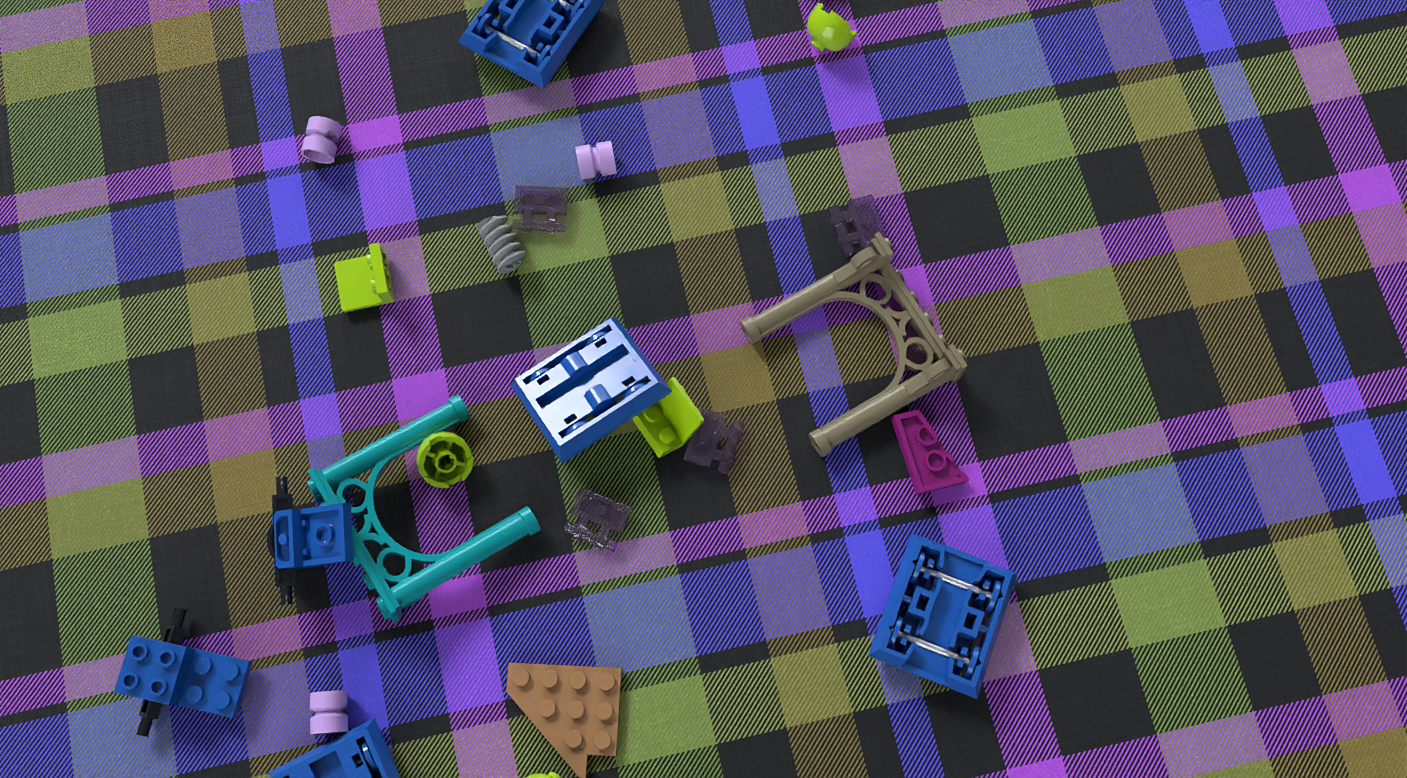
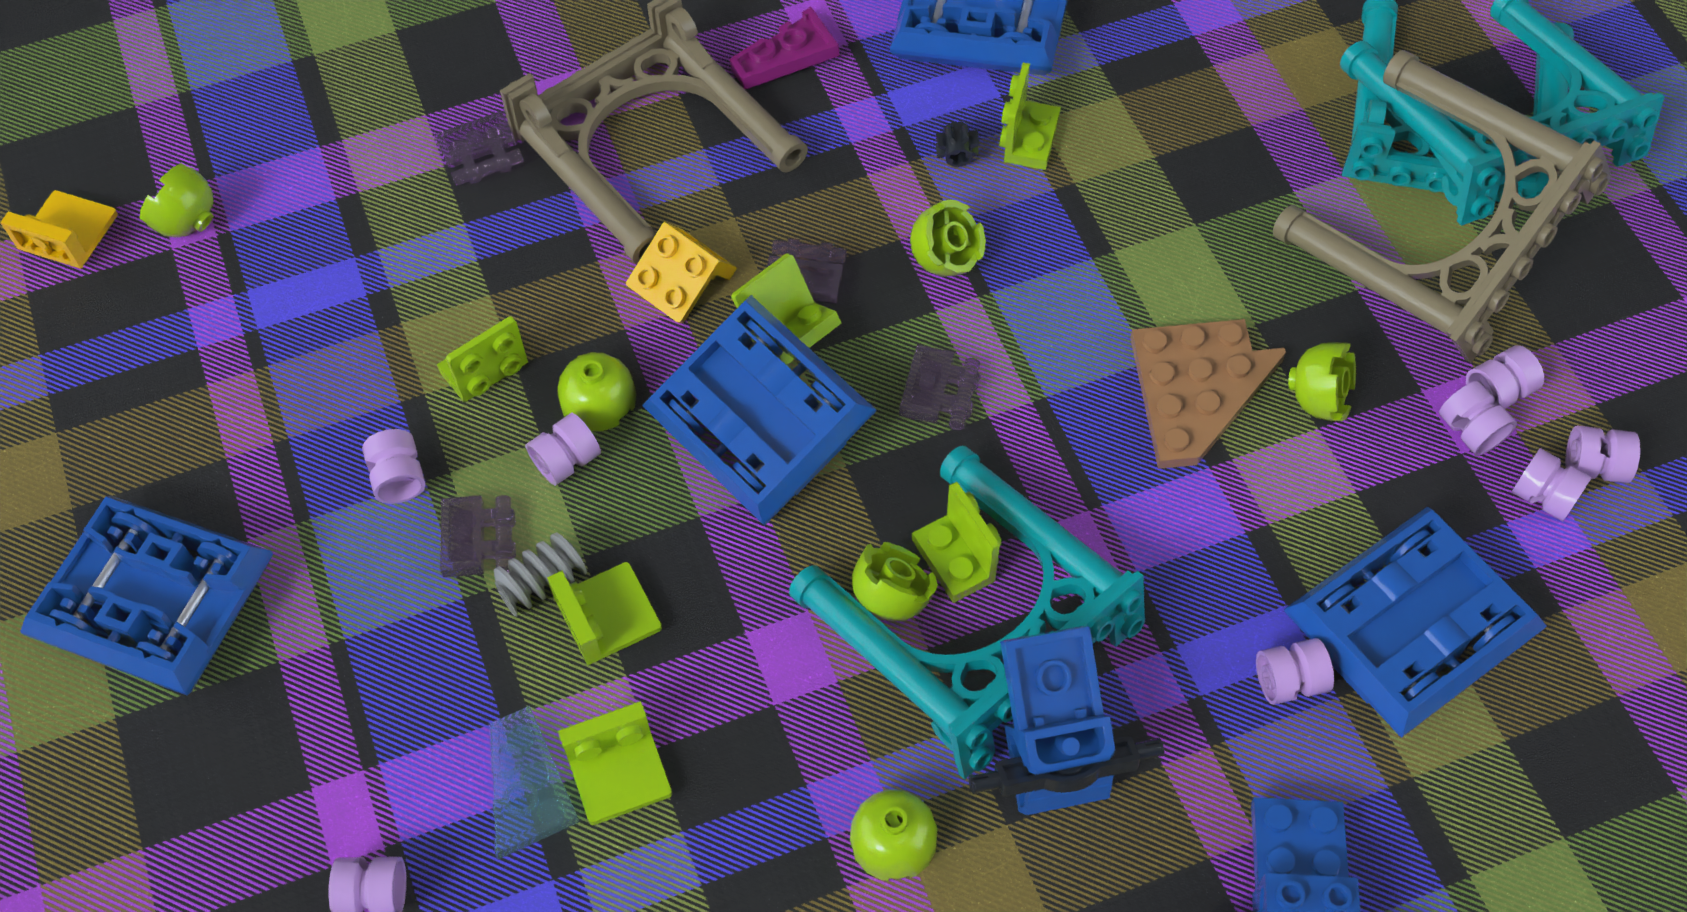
camera: 100 degrees left, 15 degrees down
none -> lime bracket [437,316,528,403]
none -> clear light blue wing [490,706,580,859]
none -> lavender wheel [525,413,601,486]
none -> lime bracket [547,562,662,666]
none -> lime cylinder [558,352,636,432]
none -> yellow bracket [626,222,737,323]
none -> lime cylinder [850,789,937,881]
none -> lime cylinder [910,200,986,277]
none -> lime bracket [912,482,1001,603]
none -> black gear [936,122,980,167]
none -> lime bracket [999,63,1061,170]

